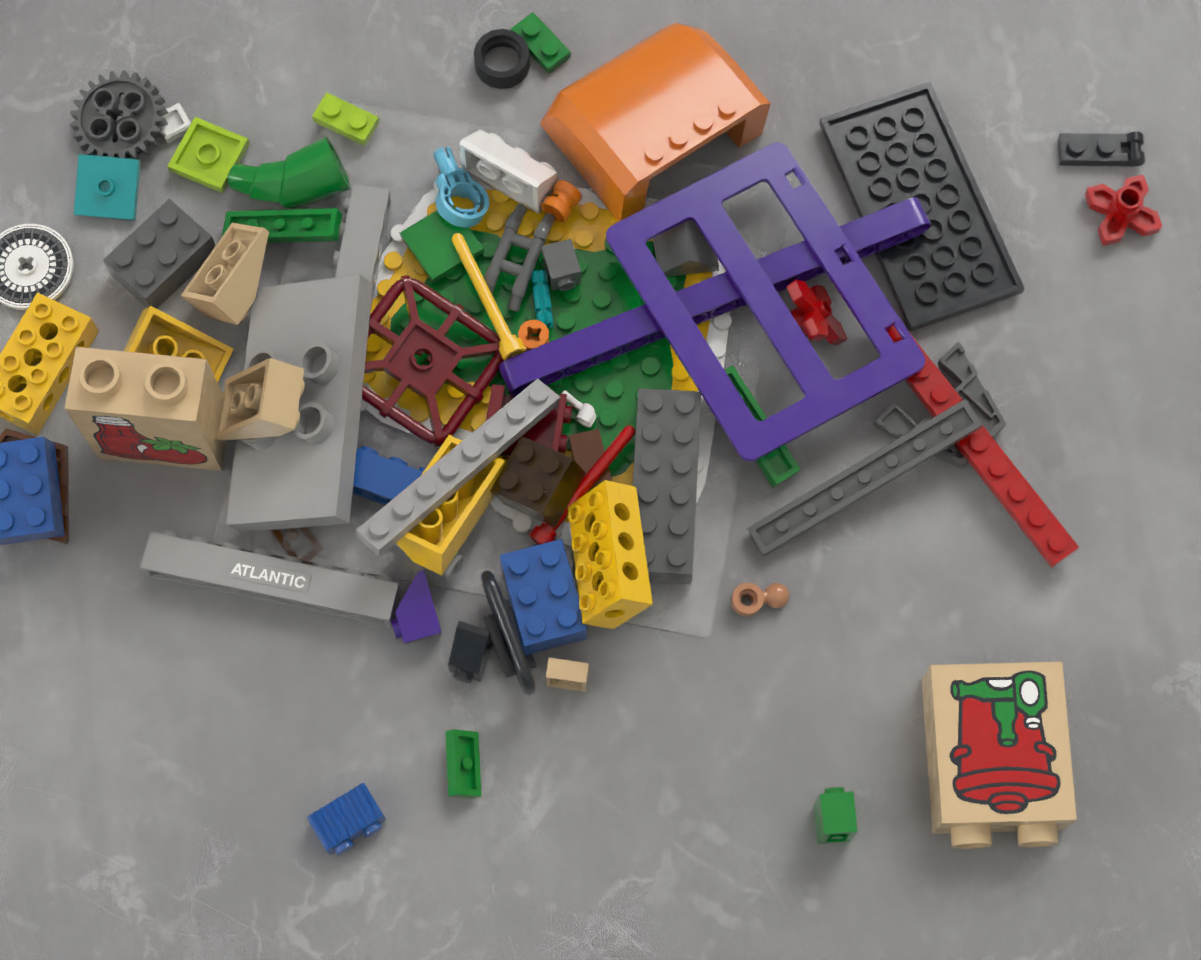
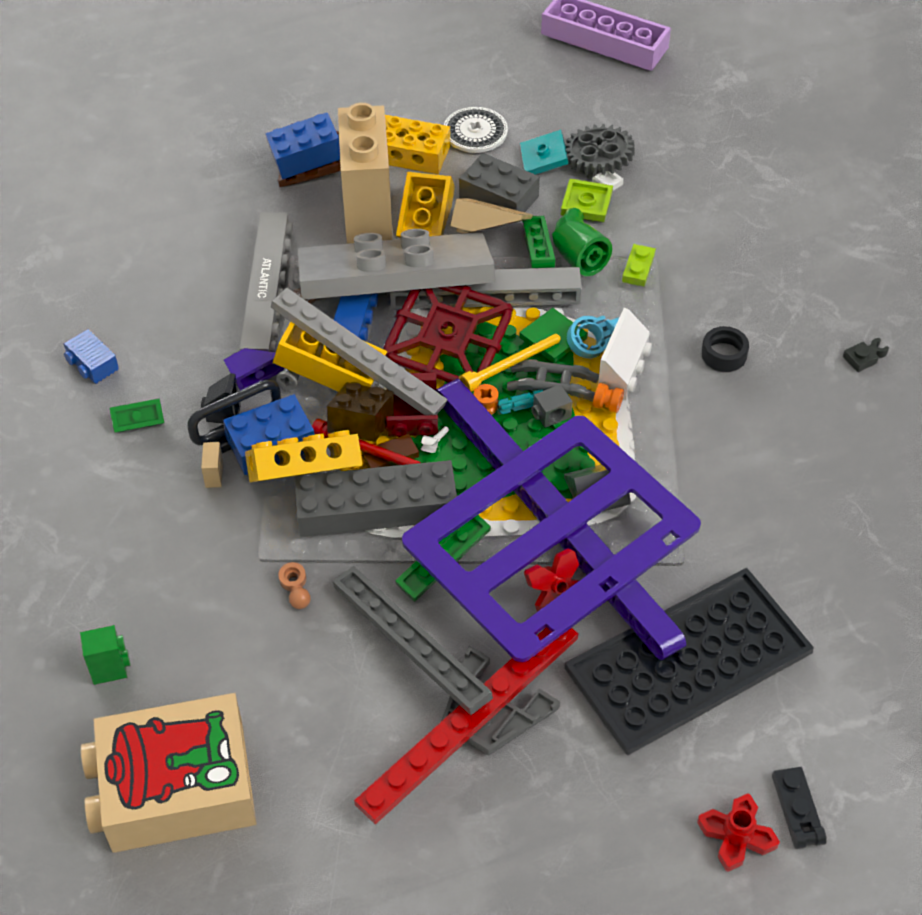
camera: 80 degrees right, 20 degrees down
tan slope [216,358,305,441] -> none
green plate [510,12,571,74] -> none
orange slope [540,23,771,222] -> none

